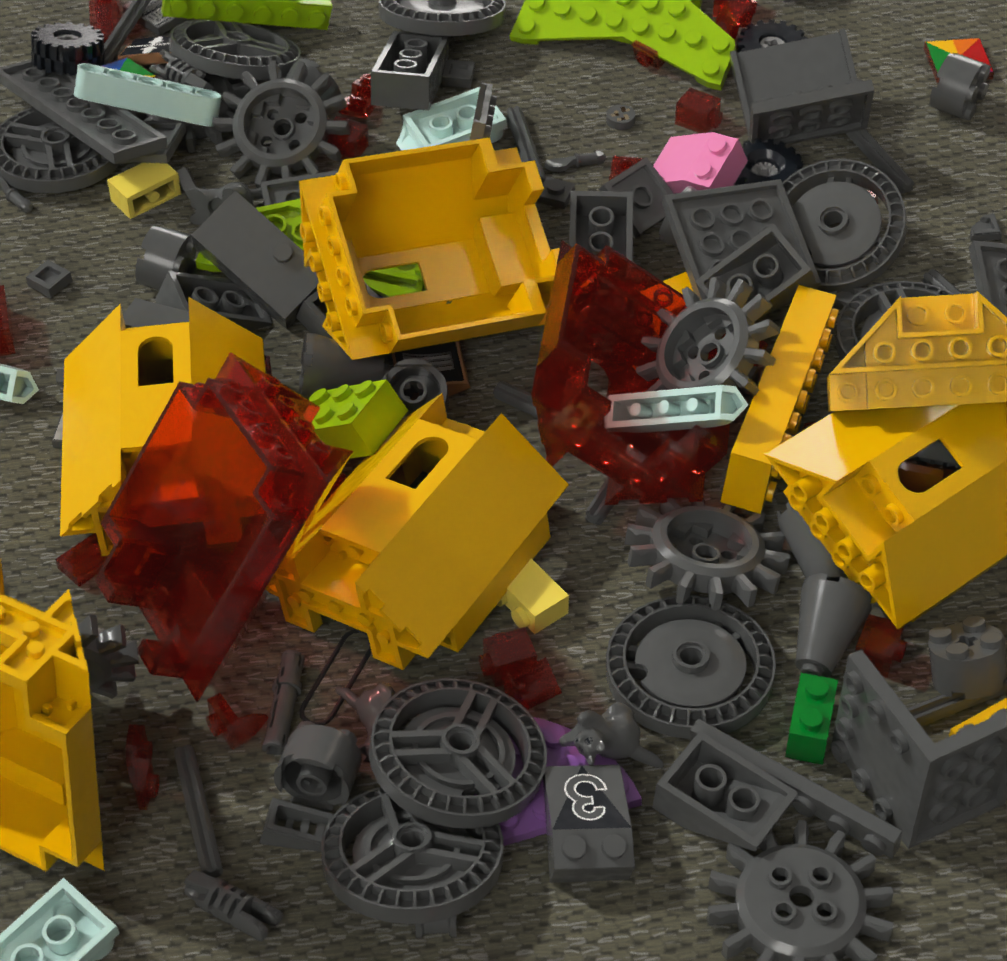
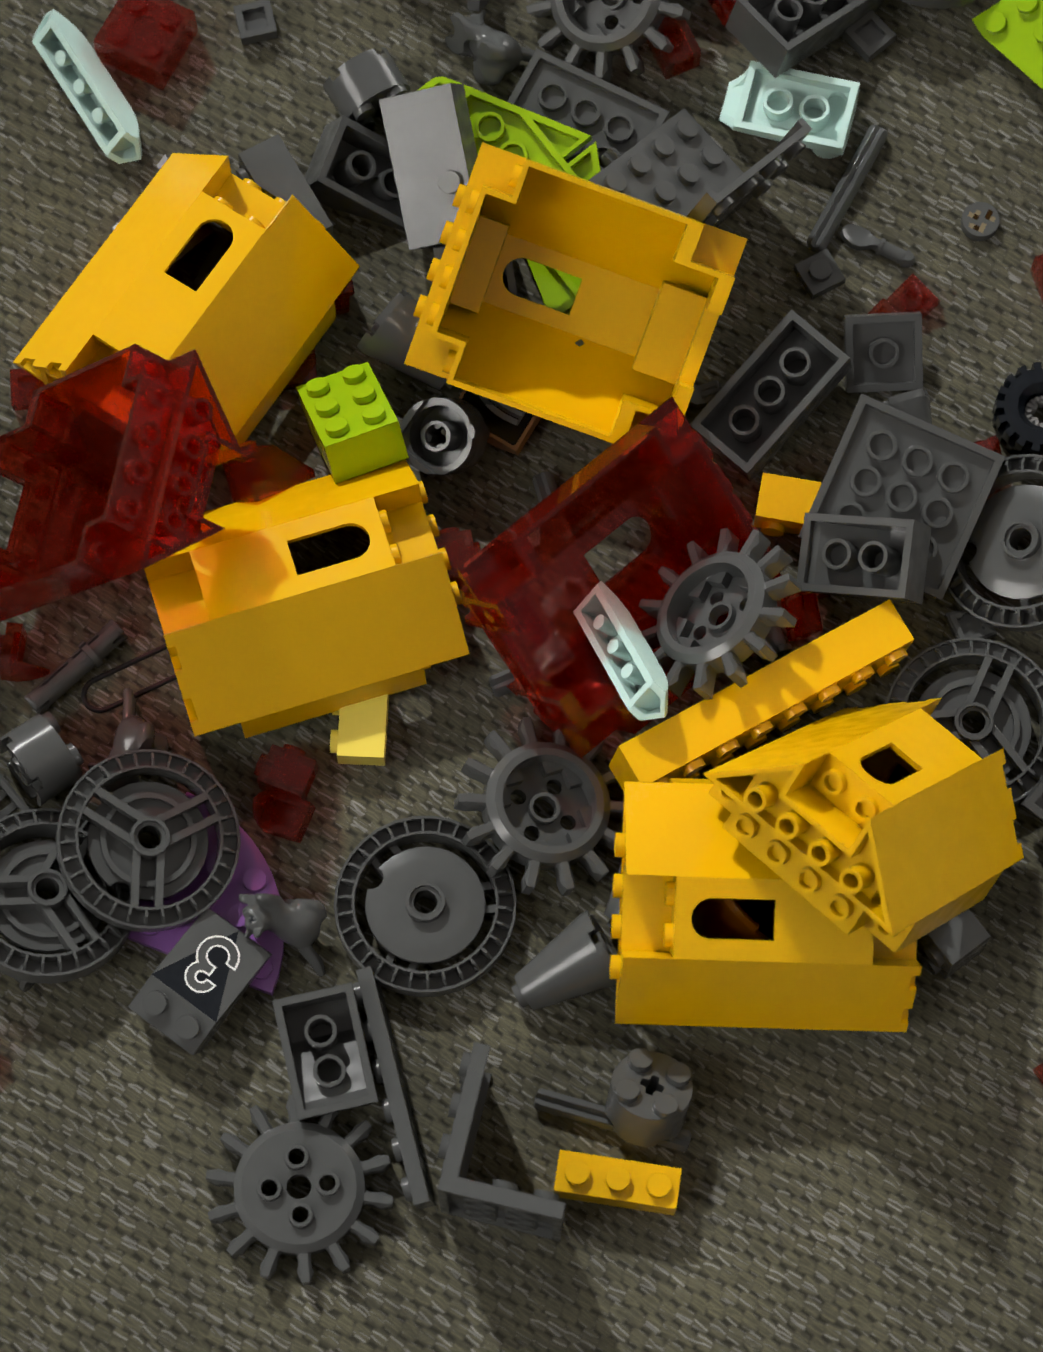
camera: 40 degrees right, 25 degrees up
bright pink slope [653,132,748,194] -> none
green brick [785,673,838,765] -> none
clear red brick [855,614,908,678] -> none

